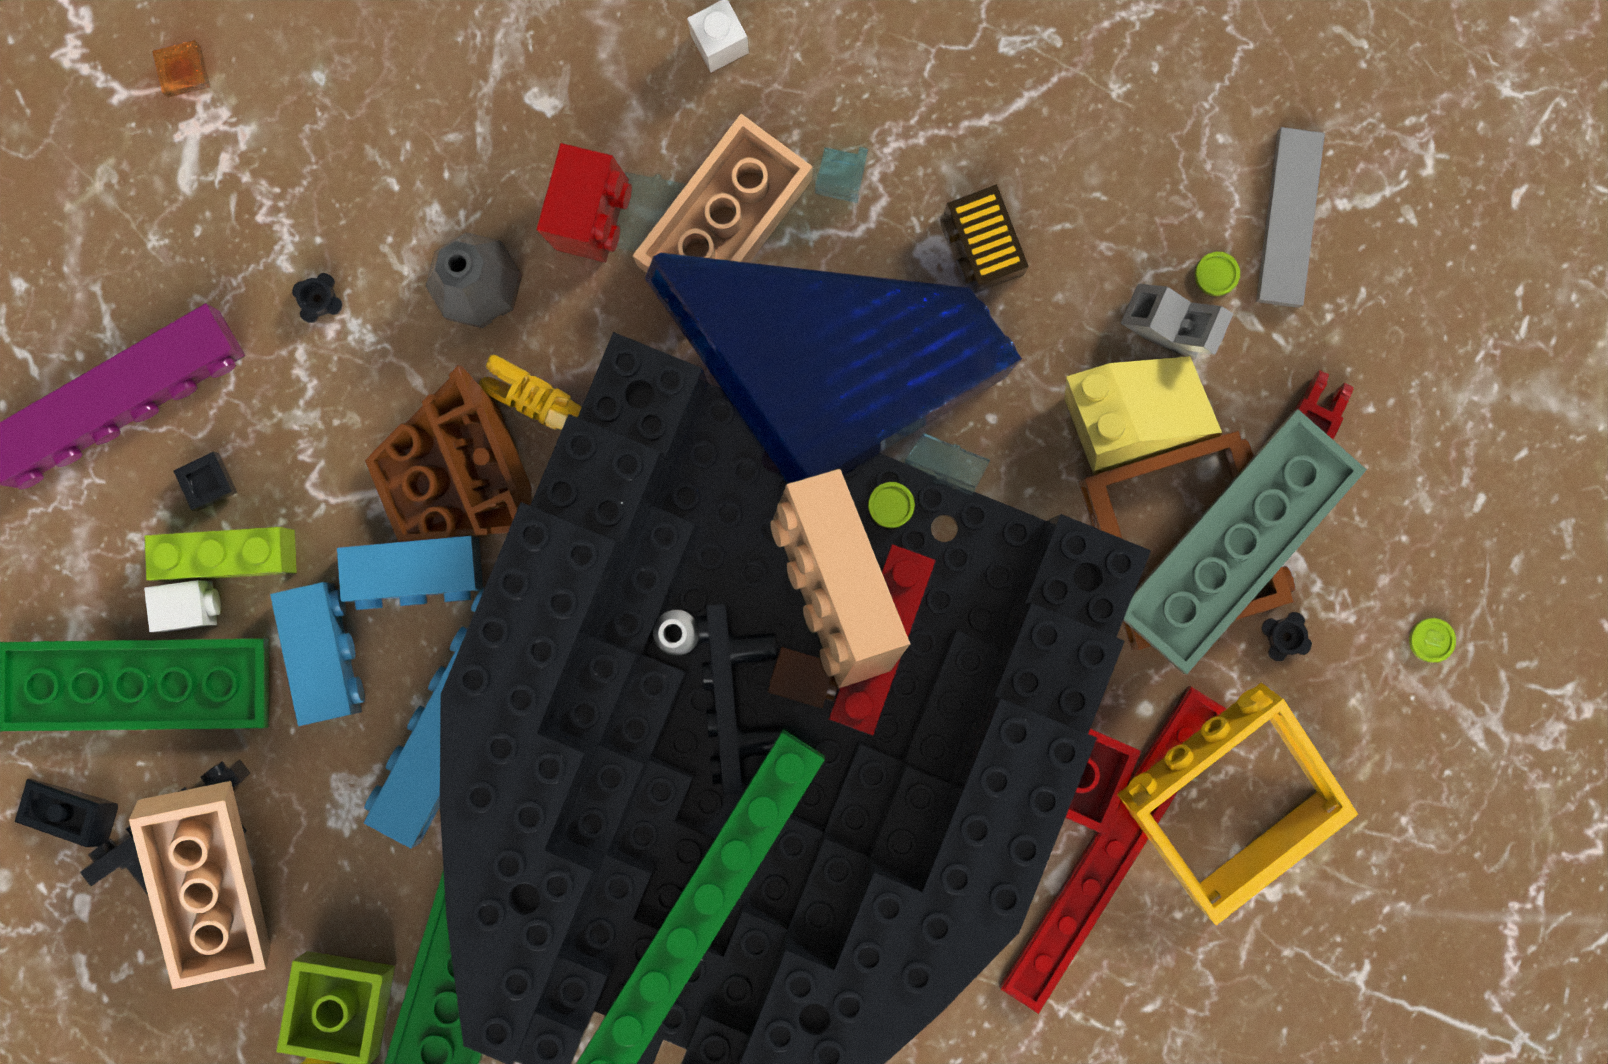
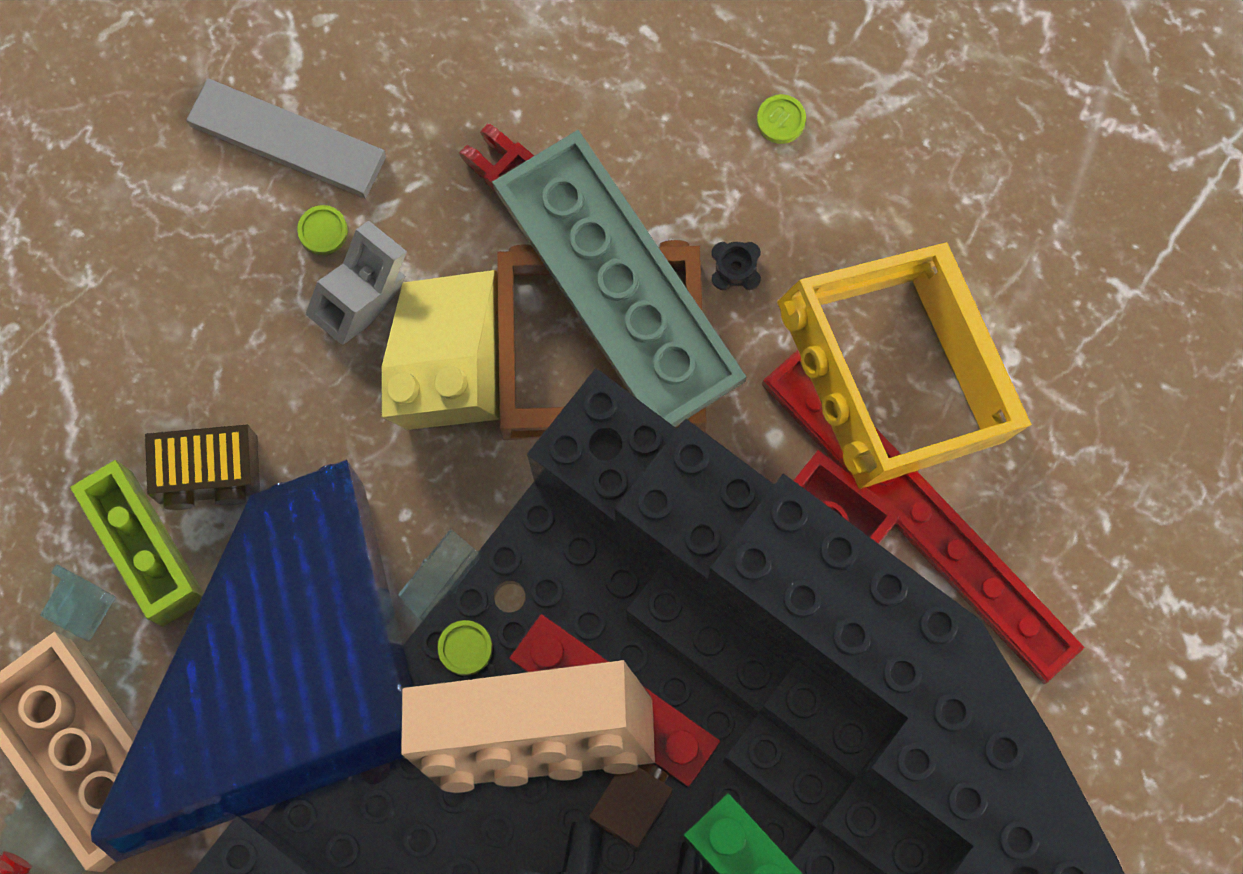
camera: 75 degrees left, 10 degrees down
none -> lime brick [70,460,207,627]

